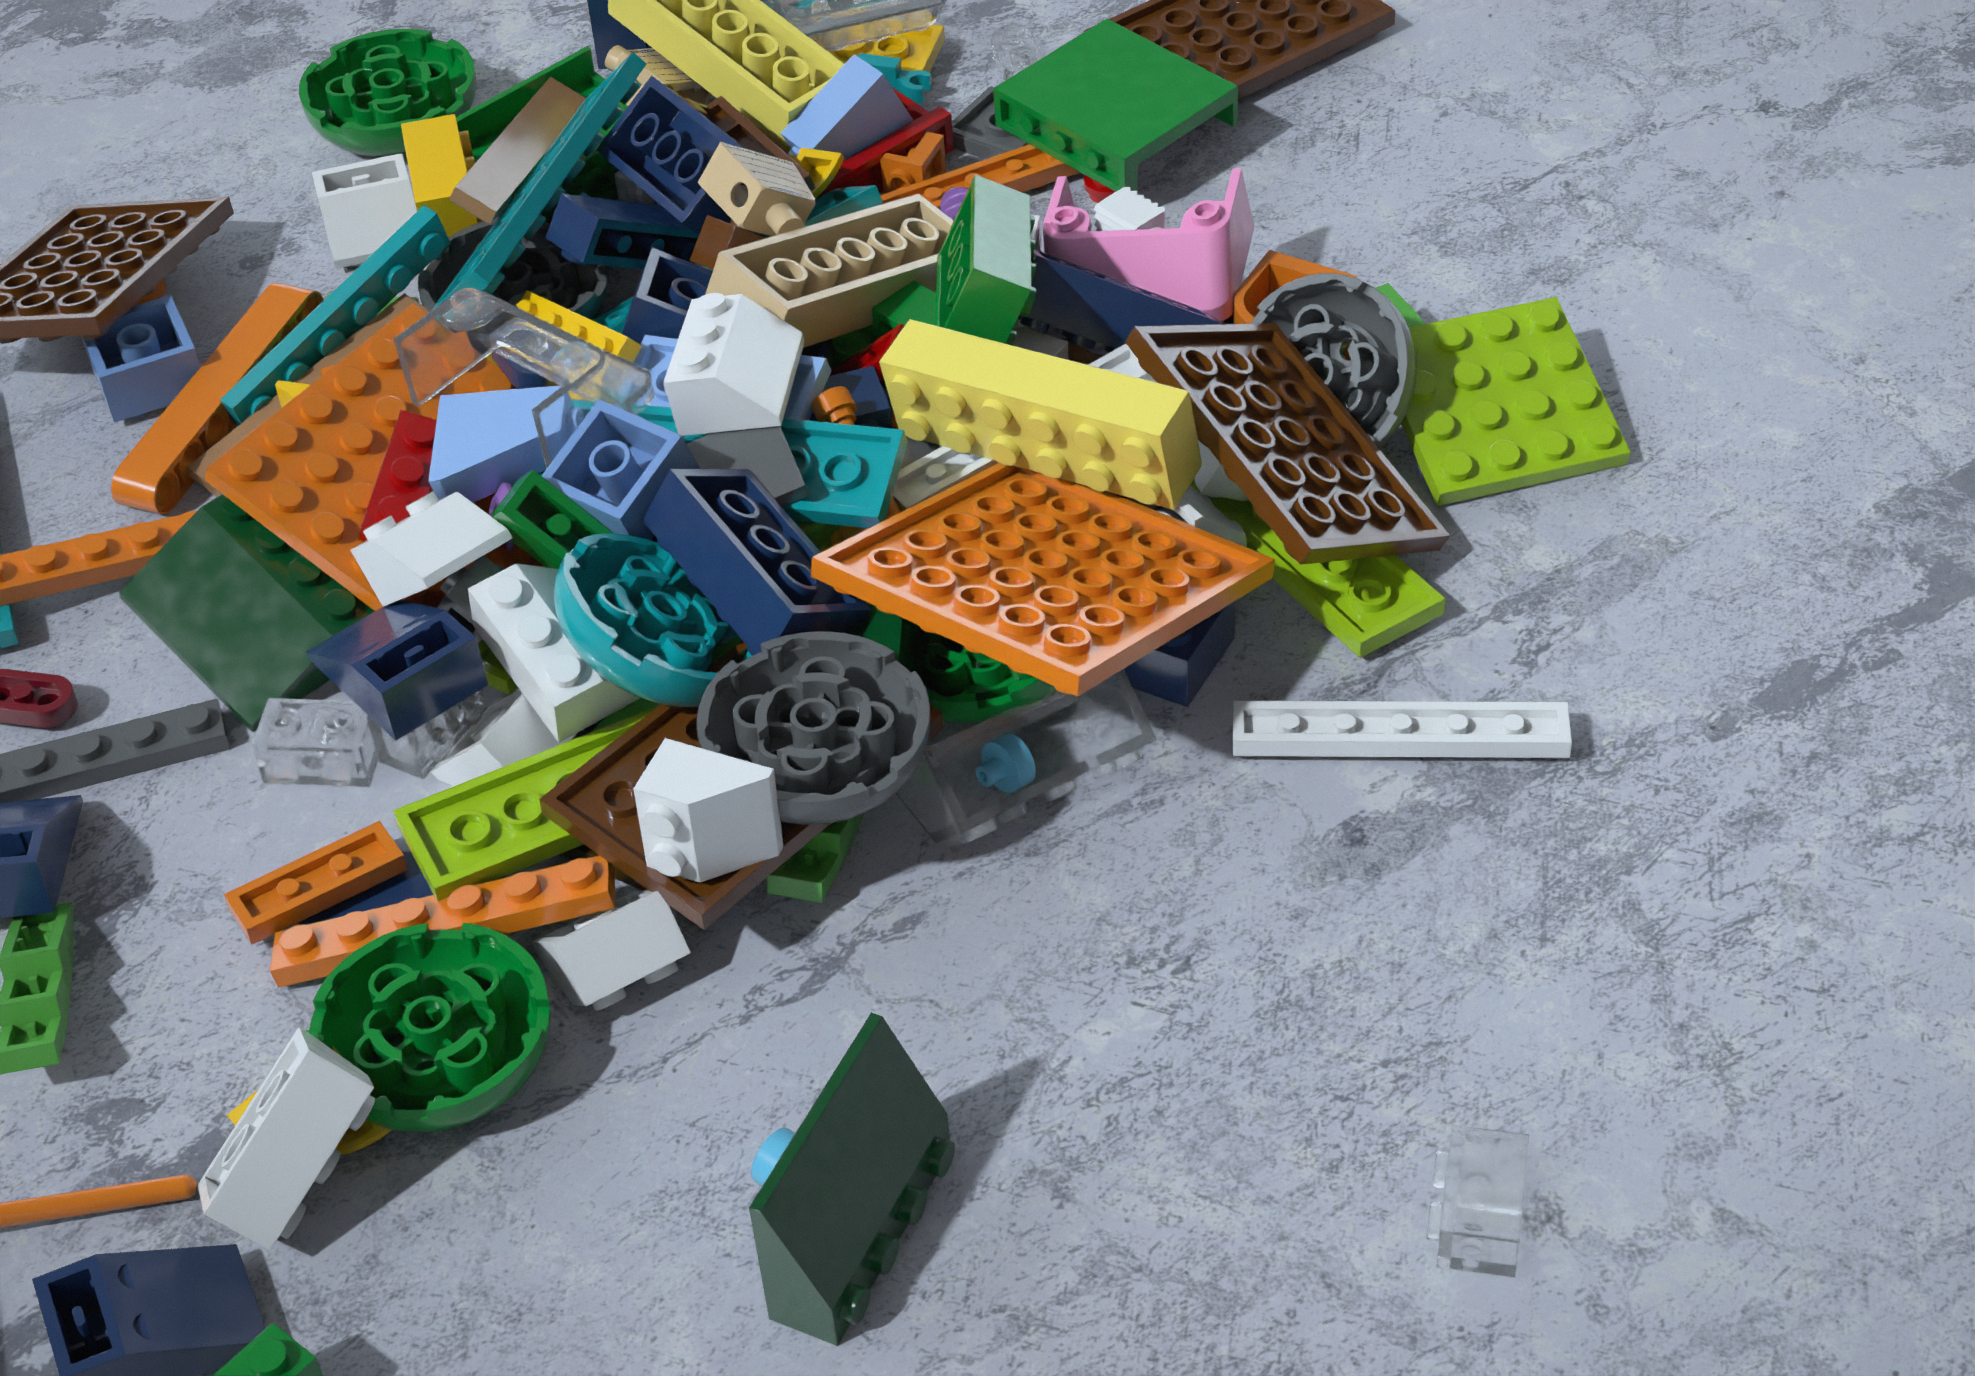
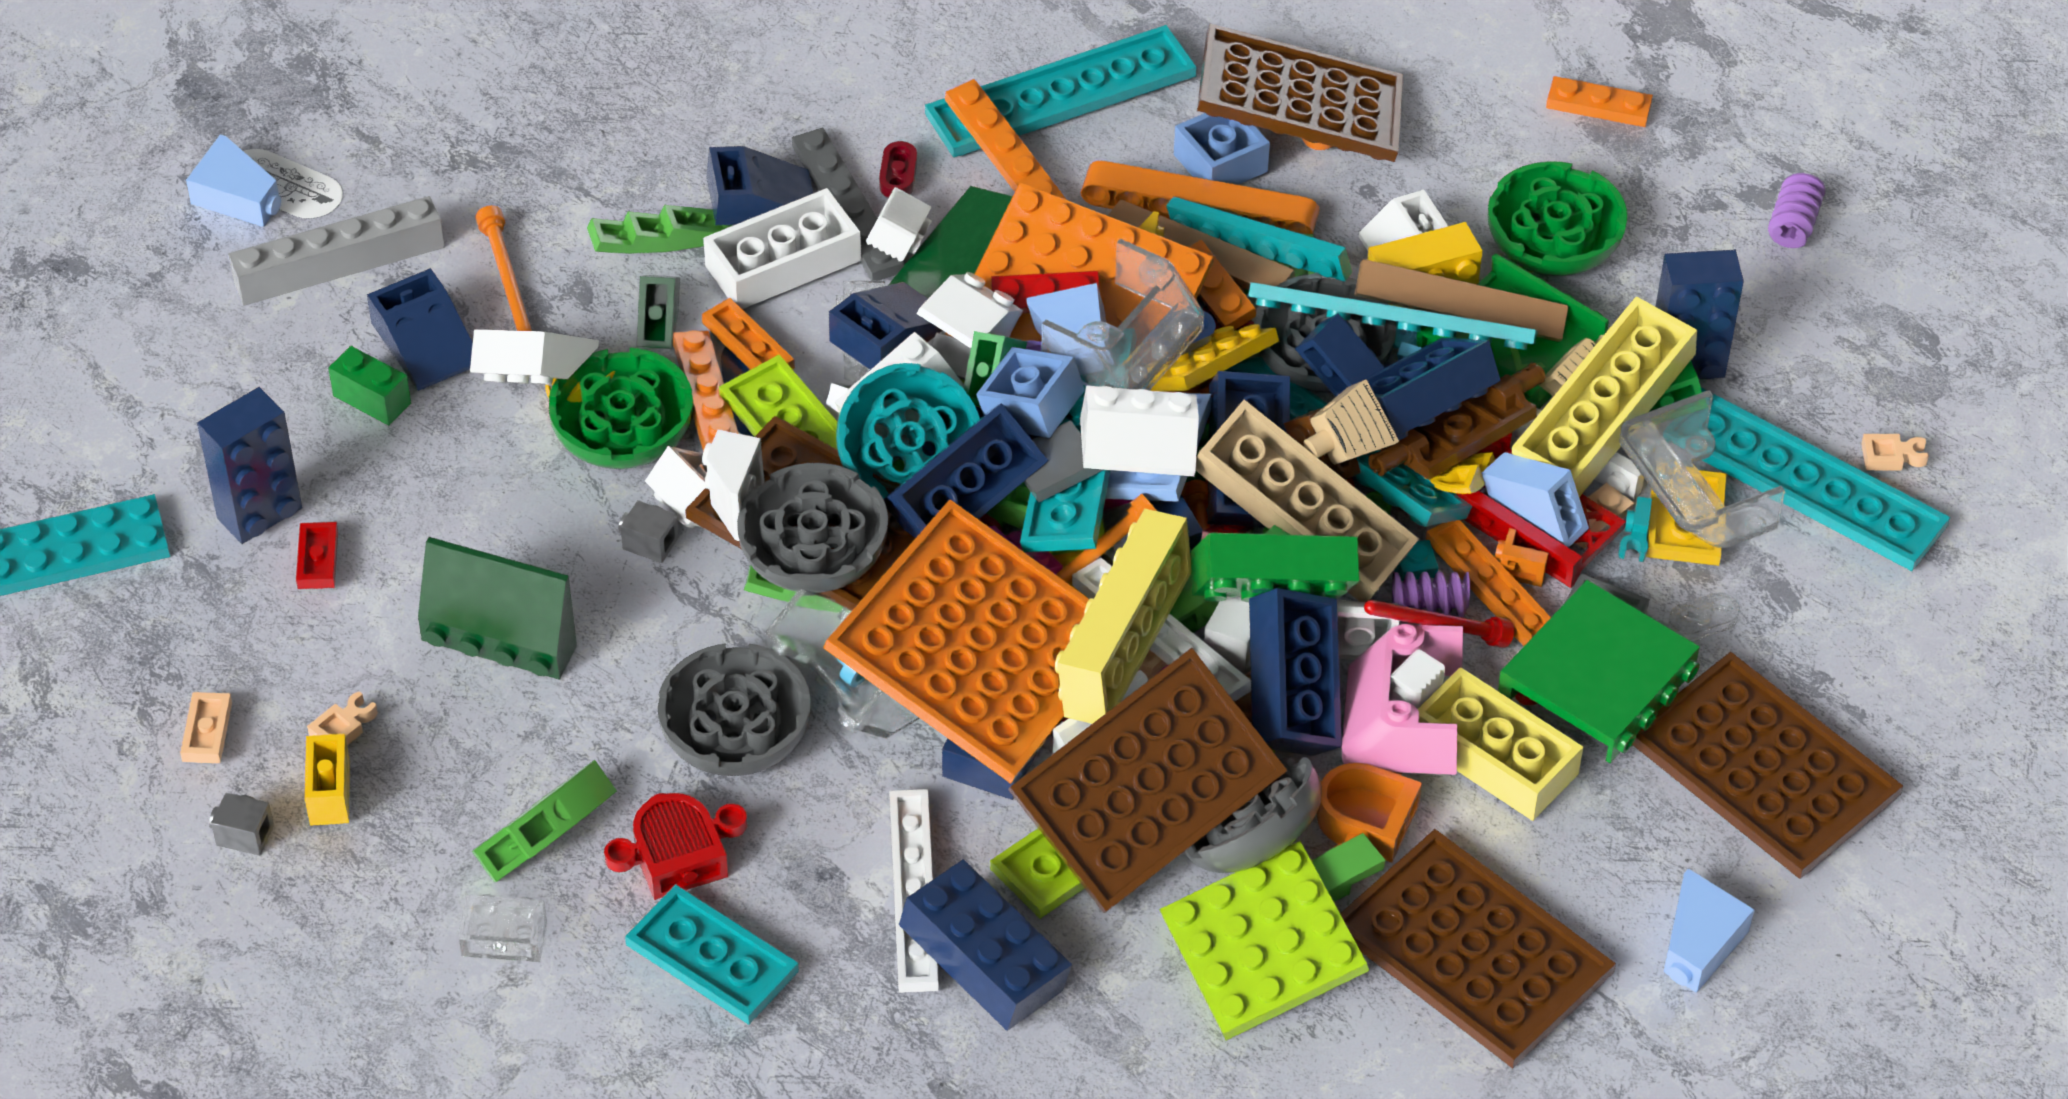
camera: 80 degrees right, 5 degrees up
none -> bright green slope [472,760,617,882]
none -> red piece [604,793,747,900]
none -> flat silver brick [618,500,679,563]
none -> teal plate [625,884,799,1025]
none -> slope [636,275,680,349]
none -> dark grey brick [658,643,811,776]
none -> white brick [703,188,861,309]
none -> white brick [866,187,932,262]
none -> dark blue brick [899,859,1072,1031]
none -> reddish brown plate [1340,829,1616,1069]
none -> red piece [1364,600,1514,648]
none -> light yellow brick [1418,667,1583,821]
none -> orange plate [1546,76,1653,127]
none -> light blue slope [1664,869,1754,993]

